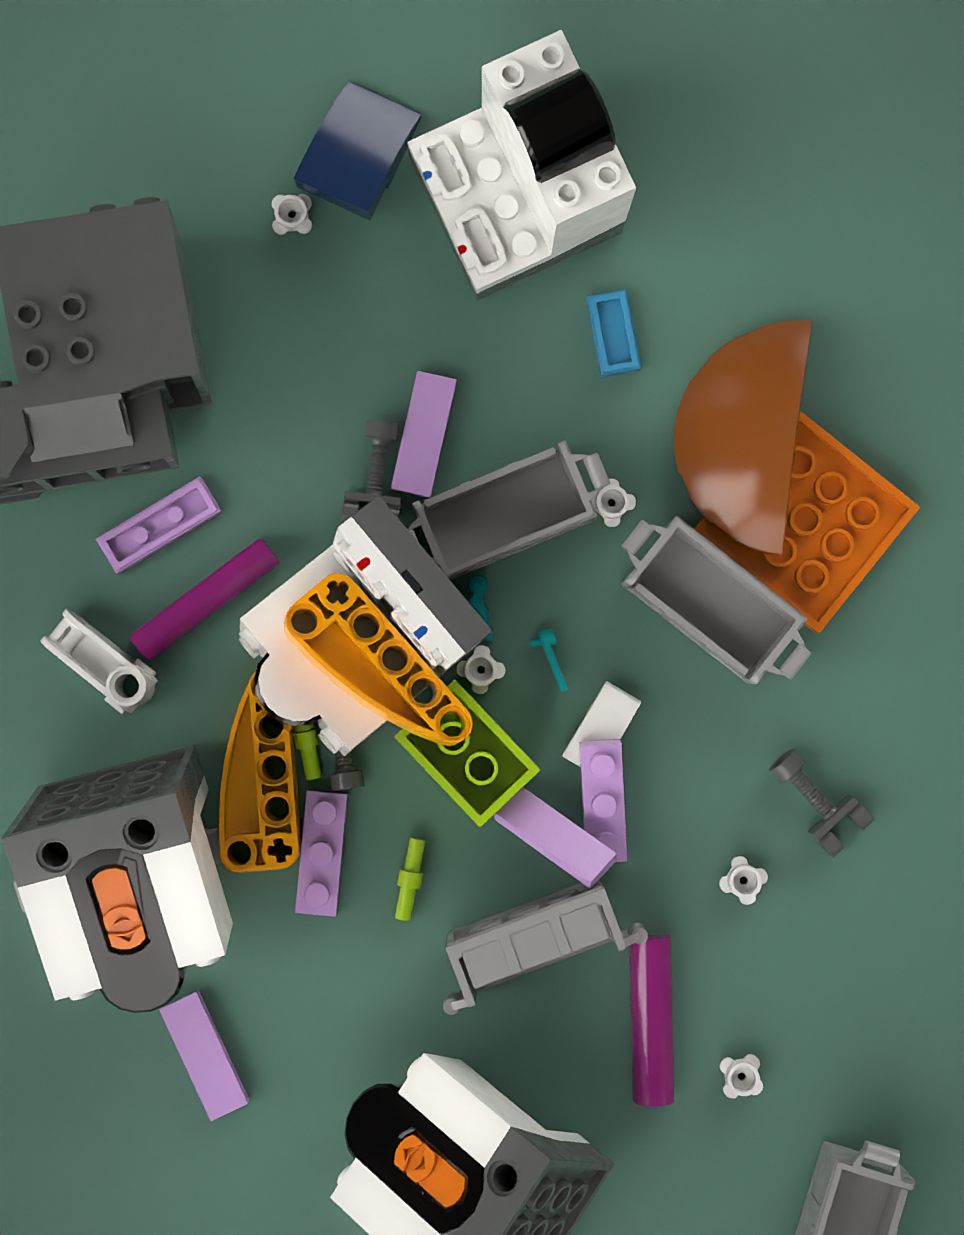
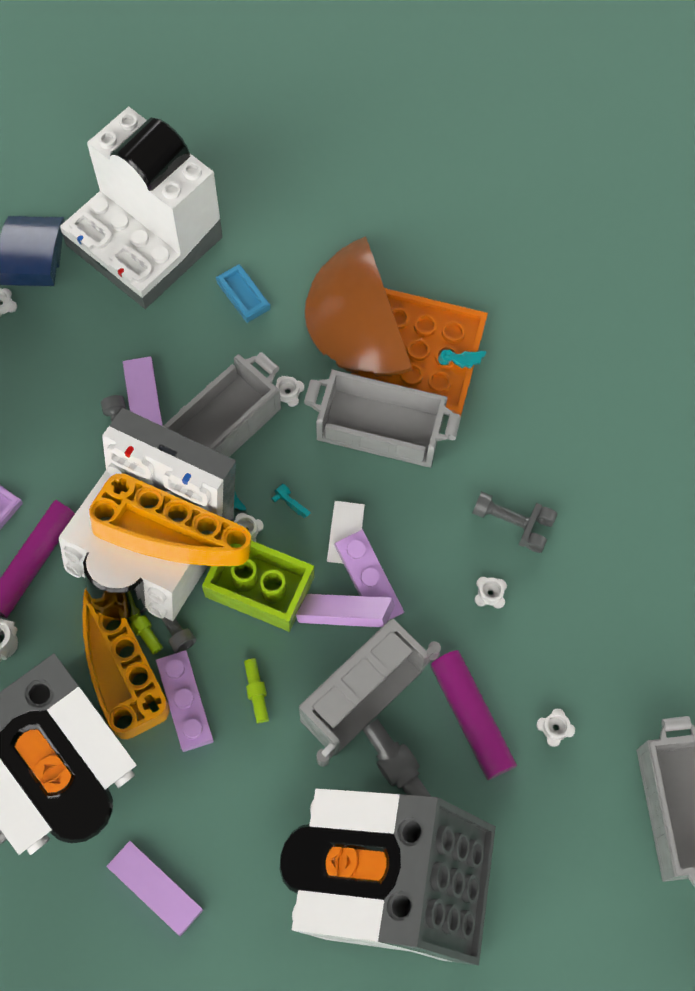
camera: 25 degrees left, 20 degrees down
none -> dark grey pin [363,719,431,796]
none -> teal piece [438,350,487,369]

